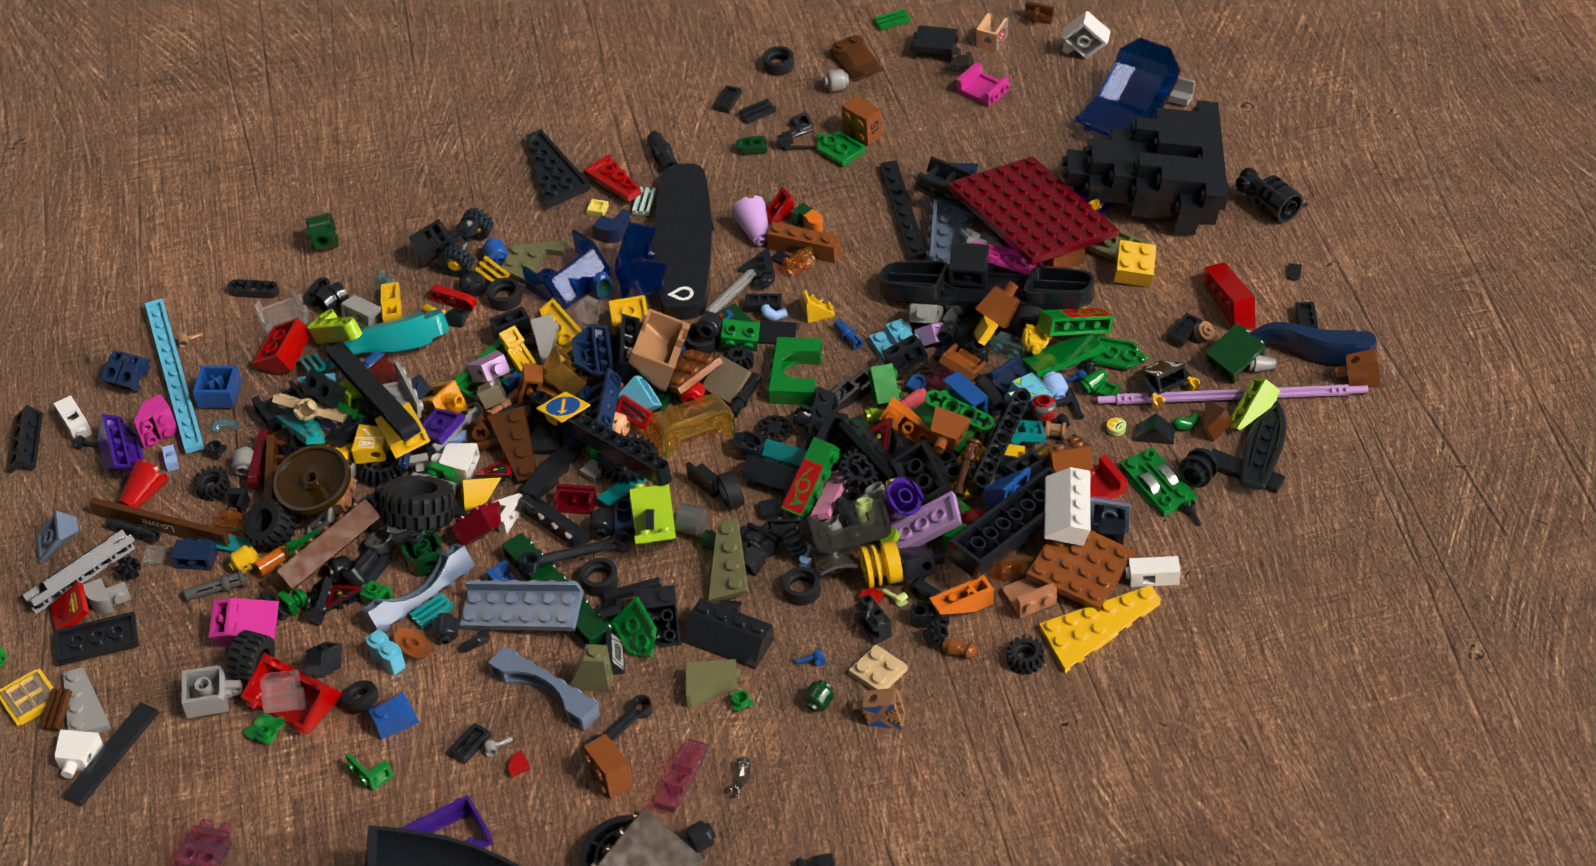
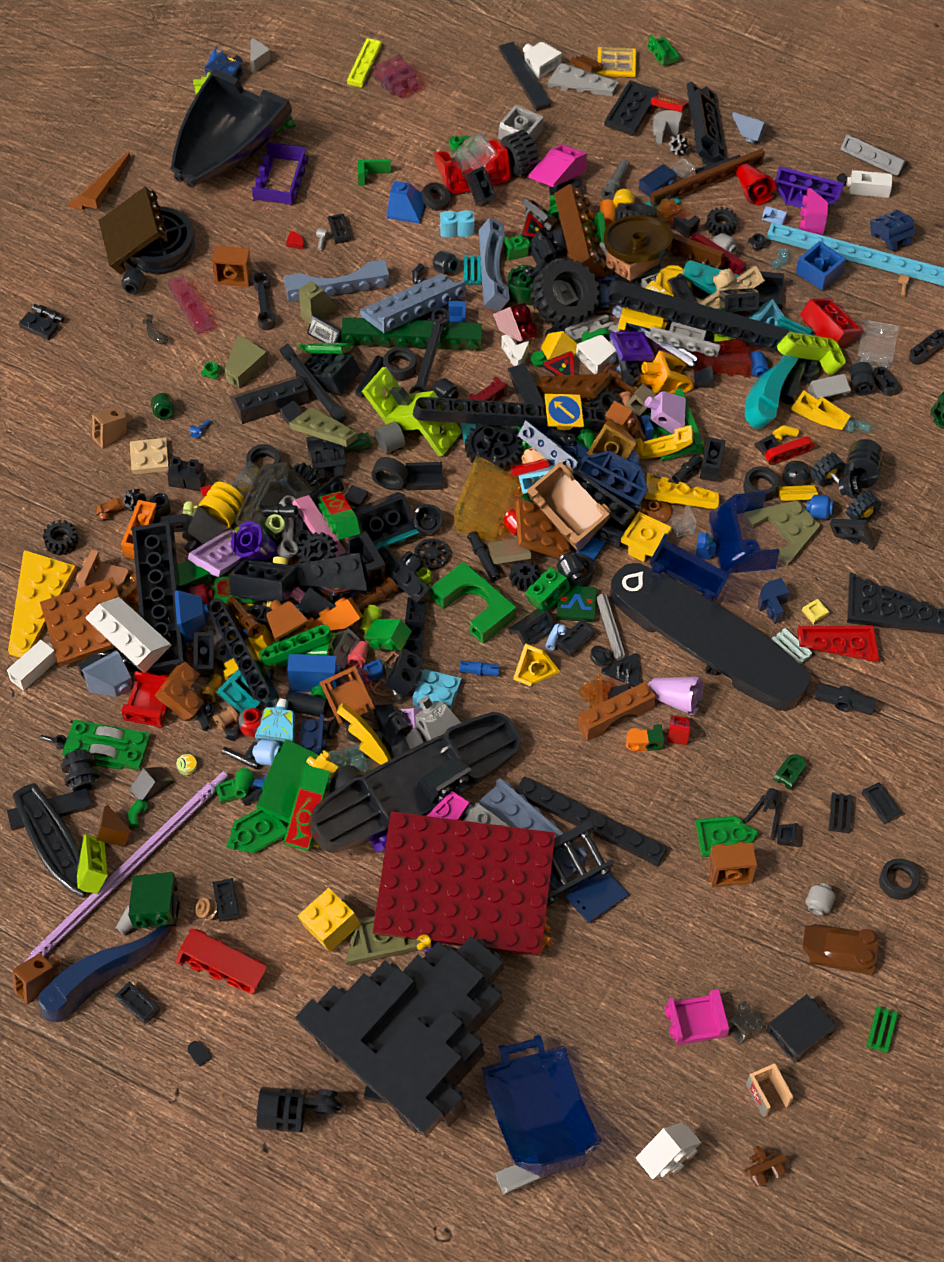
camera: 125 degrees right, 10 degrees up
dark orange dish [393,628,432,658] -> none
black fence [521,495,592,547] -> none
light grey slope [530,314,560,366] -> none
black tile [599,596,623,618] -> none
dark orange torso [975,281,1020,329] -> none
black torso [1141,360,1200,410] -> none
none -> black piece [279,343,347,423]
none -> green plate [530,351,548,368]
none -> black wing [830,519,876,550]

